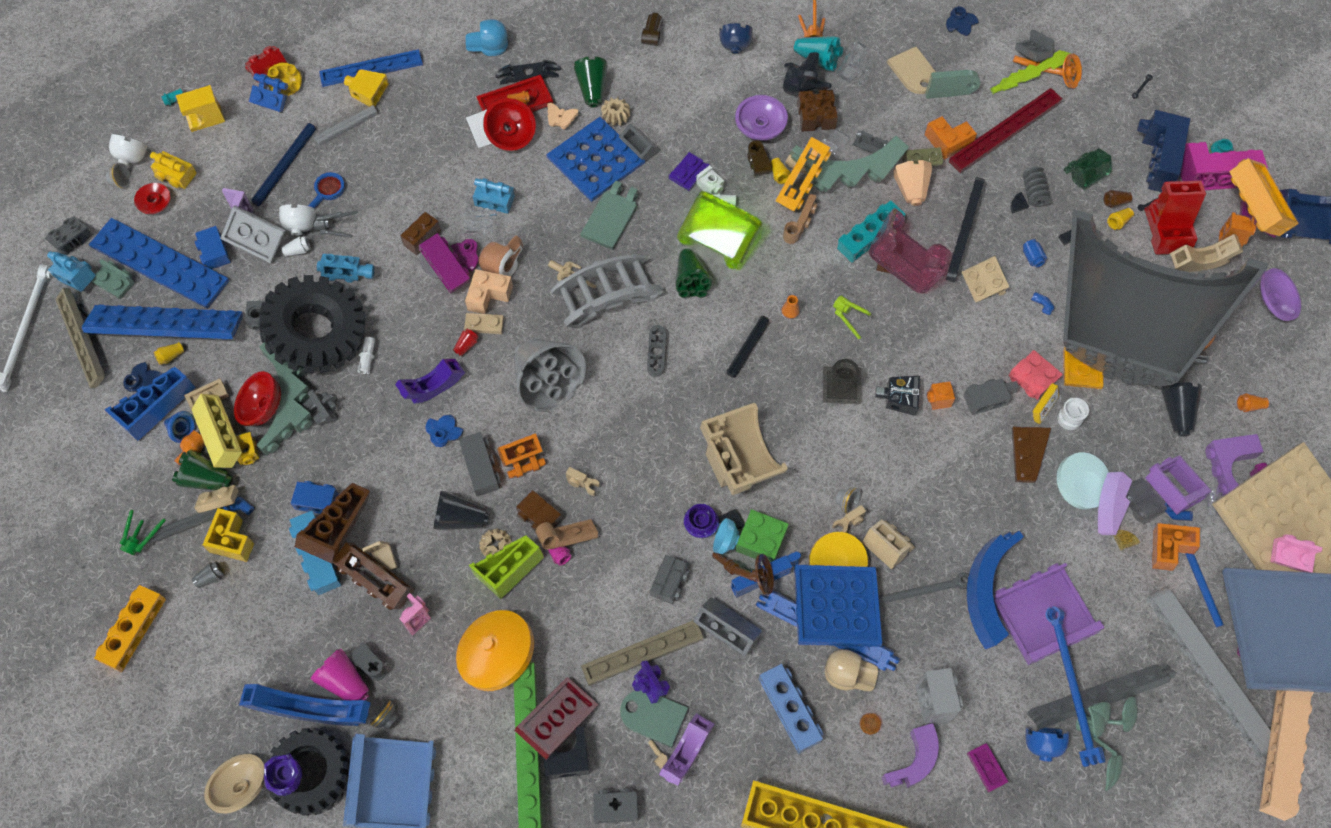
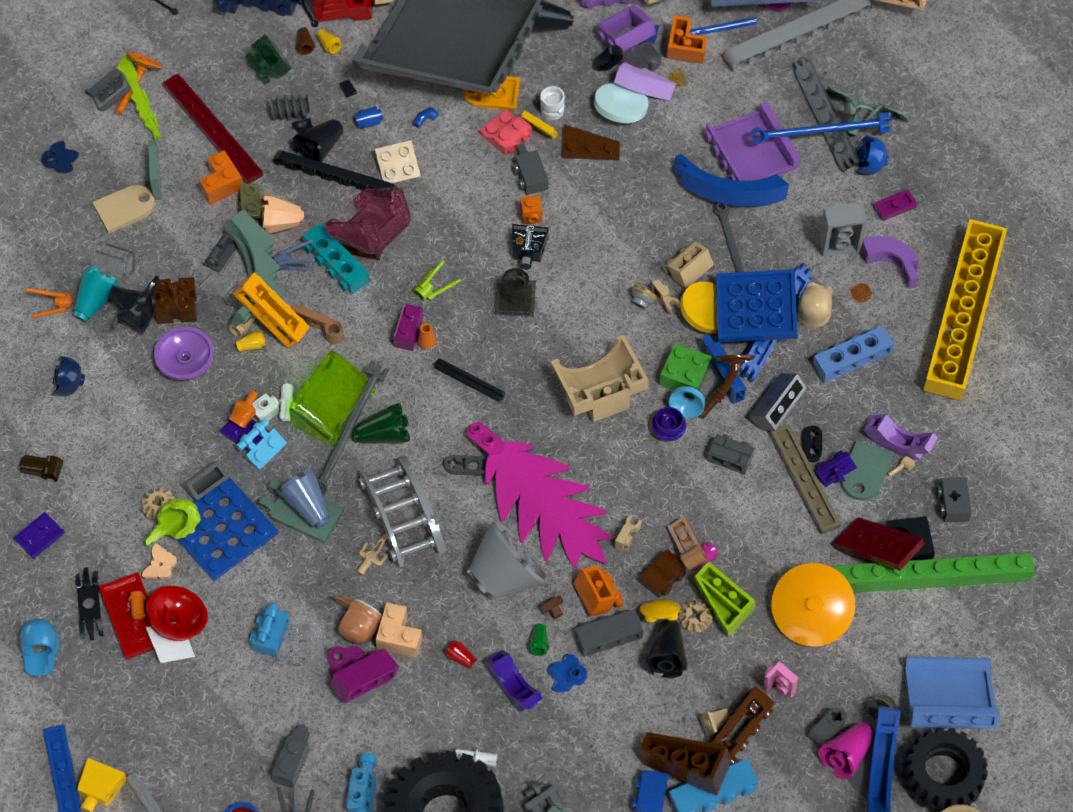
camera: 90 degrees left, 5 degrees down
dark purple hair [264,754,302,796] -> none
reddish brown brick [400,212,441,256] -> none
tan plate [464,313,504,334] -> none
dark green cone [574,57,608,108] -> none
black tile [718,509,745,529] -> none
dark brown piece [747,141,772,176] -> none
none -> dark purple plate [13,512,65,559]
none -> lime hair [145,498,201,546]
none -> orange piece [228,390,259,428]
none -> medium azure plate [236,418,287,470]
none -> dark grey hinge [272,724,309,788]
none -> sand blue plant [274,239,315,271]
none -> sand blue cone [278,469,330,528]
none -> black cone [292,119,343,162]
none -> dark grey hinge [318,360,389,496]
none -> magenta brick [393,304,424,351]
none -> dark pink plant [467,422,612,568]
none -> green cone [528,624,549,656]
none -> reddish brown tile [539,595,564,620]
none -> black beam [595,45,623,71]
none -> yellow dish [639,599,681,622]
none -> black beam [803,425,822,463]

